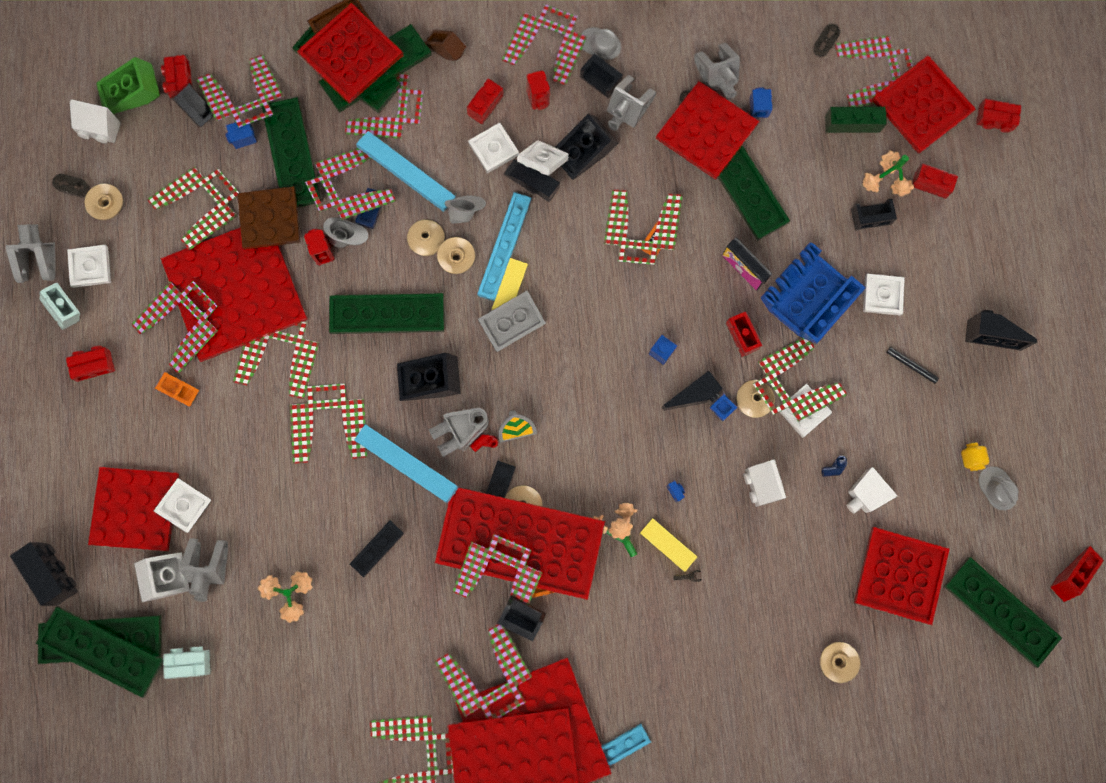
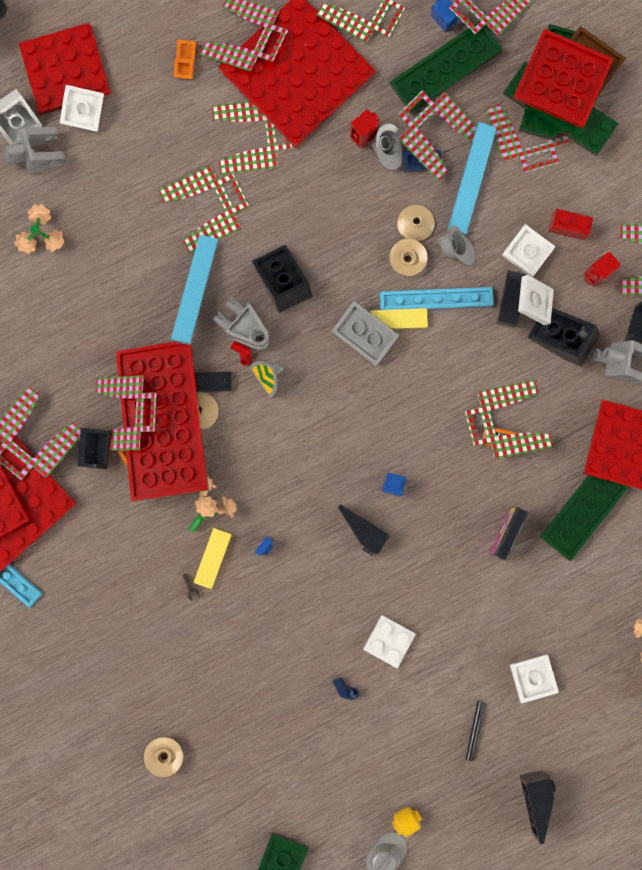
camera: 70 degrees right, 5 degrees up
reddish brown plate [237,186,301,249] -> none
dark green plate [329,293,444,334] -> none
black plate [349,520,405,578] -> none
reddish brown slope [425,30,466,61] -> none
blue plate [710,394,737,422] -> none
red brick [726,311,762,357] -> none
tan dish [736,380,775,418] -> none
white slope [744,459,786,507] -> none
piece [753,338,848,422] -> none
blue slope [761,242,866,344] -> none
white torso [846,467,897,514] -> none
black panel [851,198,897,230] -> none
red plate [854,527,950,625] -> none

